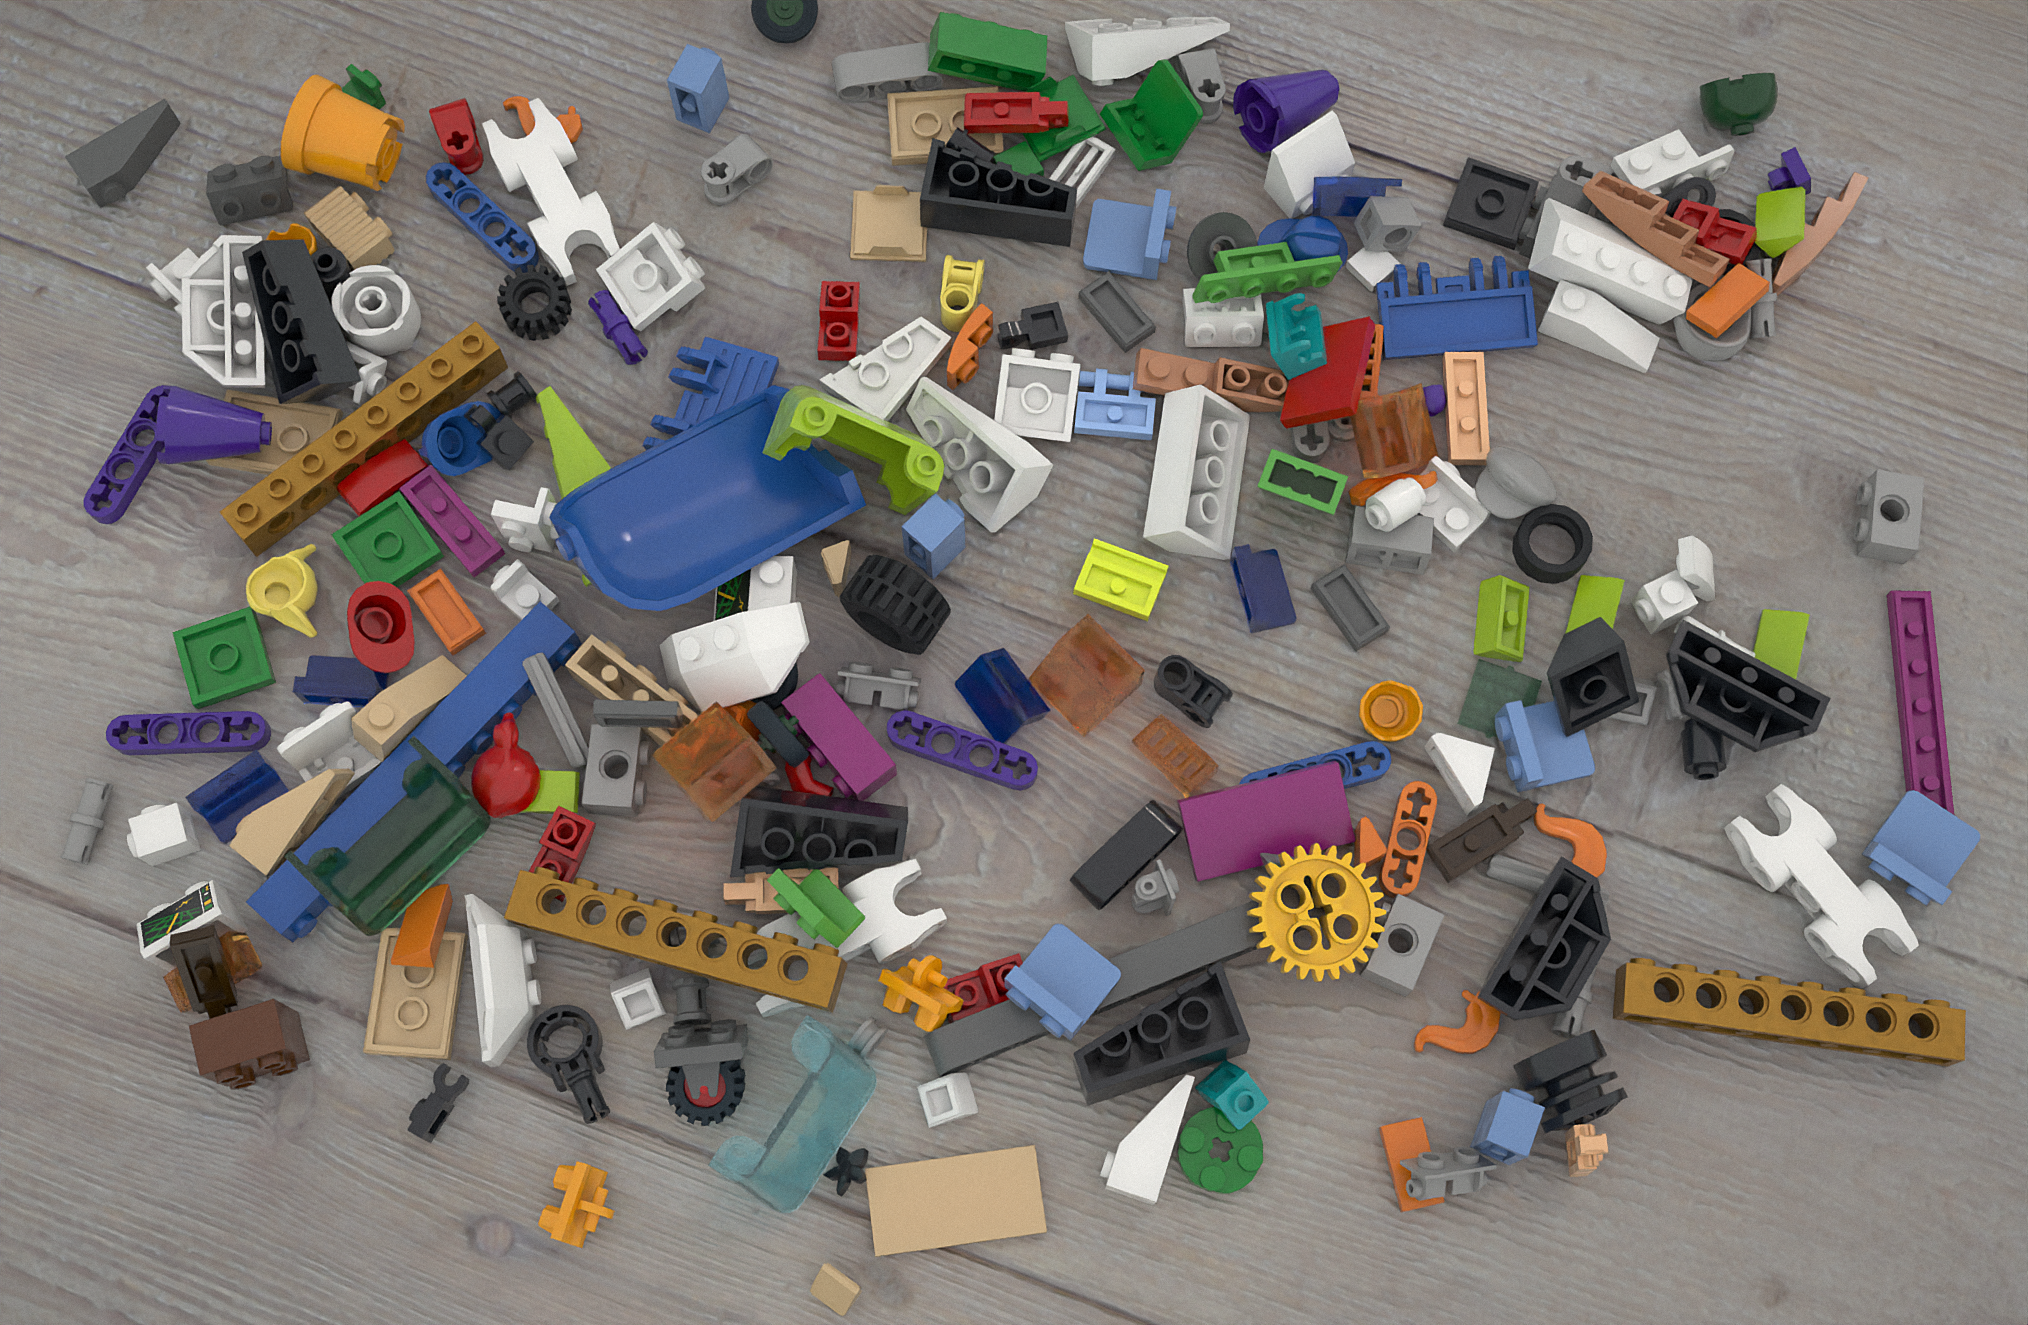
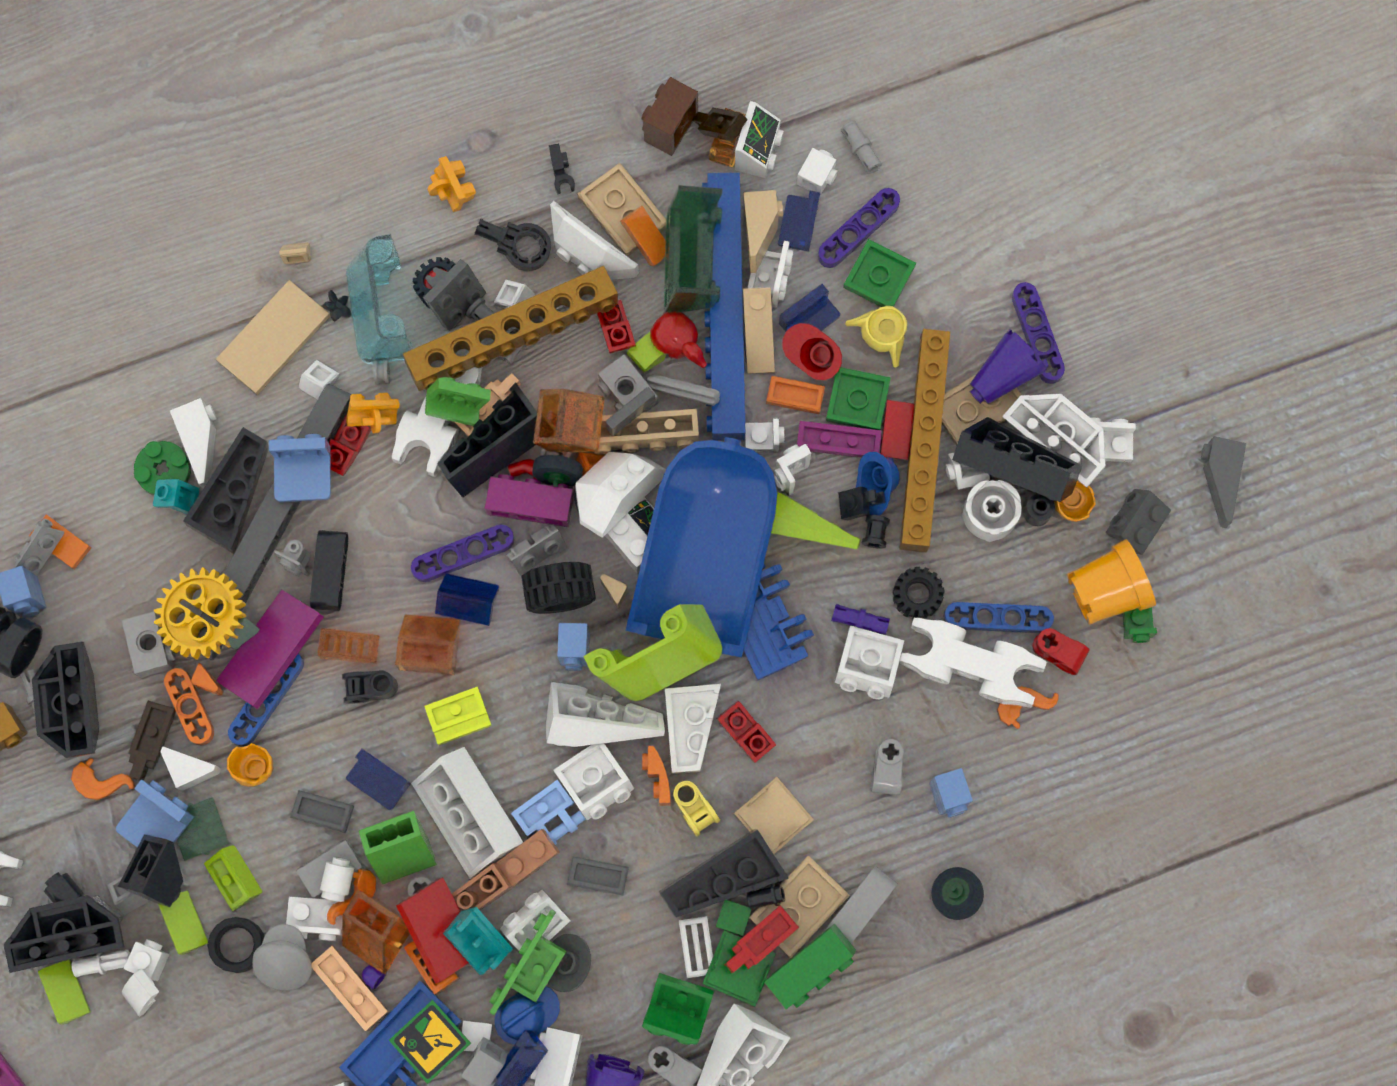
camera: 140 degrees right, 5 degrees up
tan brick [304,186,395,271] -> none
black plate [997,302,1068,350] -> none
medium blue bracket [1083,189,1176,280] -> none
orange piece [1414,990,1501,1054] -> none
none -> piece [389,1000,471,1084]

